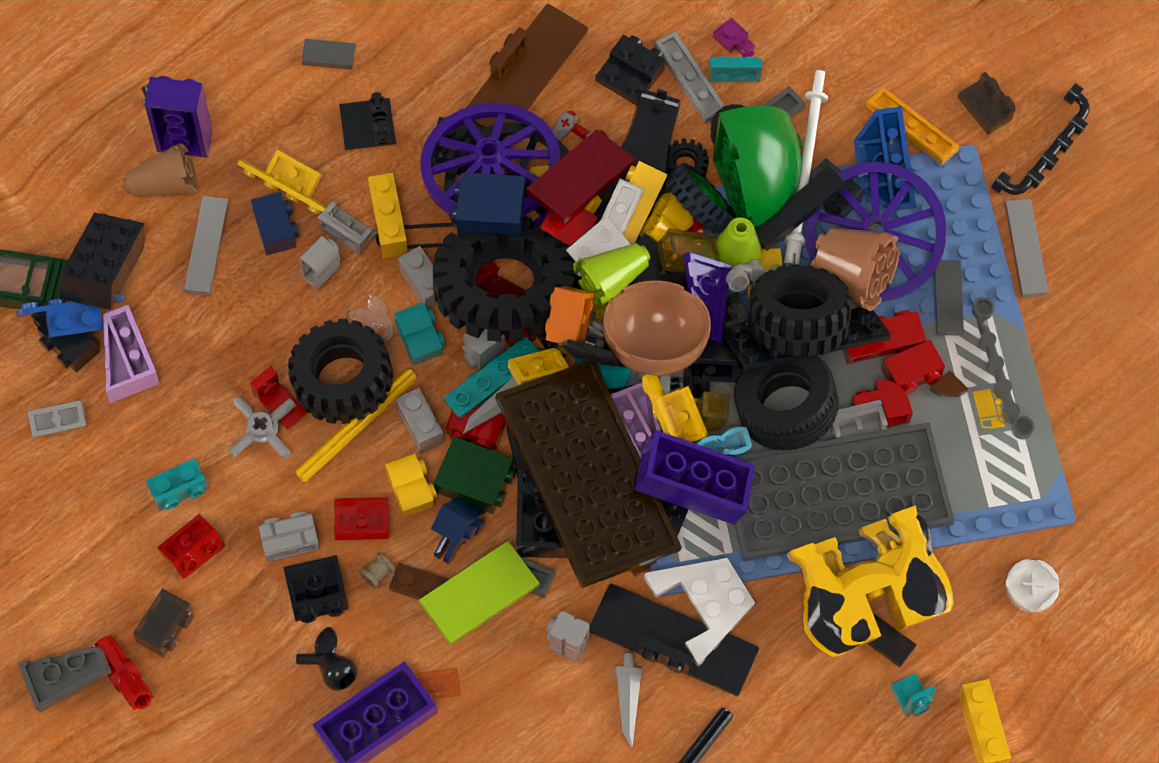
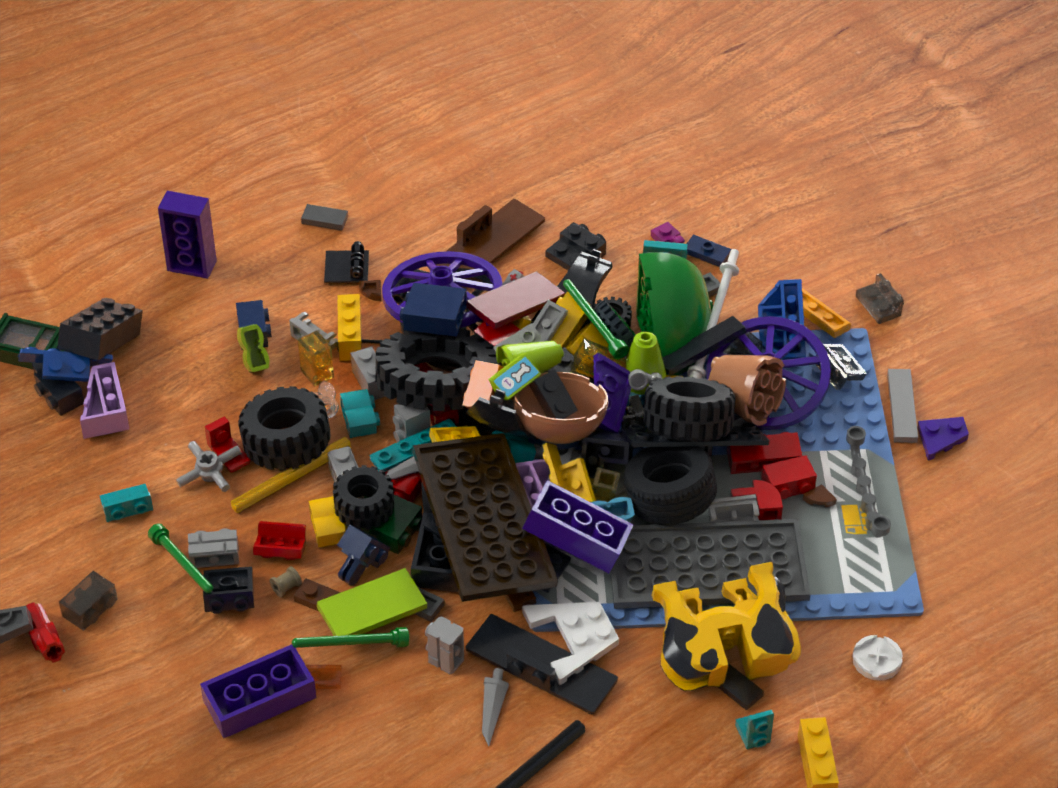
camera: 10 degrees right, 20 degrees down
light grey hinge [27,400,87,438] -> none
medium nougat cone [123,143,198,197] -> none
red bracket [157,514,225,579] -> none
light grey tile [184,196,229,296] -> none
yellow bracket [237,150,327,215] -> none
black piece [296,627,357,691] -> none
light grey brick [298,236,341,290] -> none
light grey tile [654,31,725,124] -> none
dark grey tile [934,260,964,336] -> none
black bar [991,83,1090,195] -> none
none -> green piece [148,523,213,593]
none -> lime brick [237,324,269,372]
none -> green piece [292,627,409,648]
none -> clear yellow brick [298,330,334,387]
none -> black tyre [333,465,394,530]
none -> reddish brown tile [359,280,381,301]
none -> slope [488,354,541,400]
none -> black brick [529,369,578,419]
none -> green piece [563,279,629,360]
none -> dark blue plate [686,234,732,267]
none -> clear smoke bracket [816,344,867,390]
none -> dark purple wing [917,417,969,460]

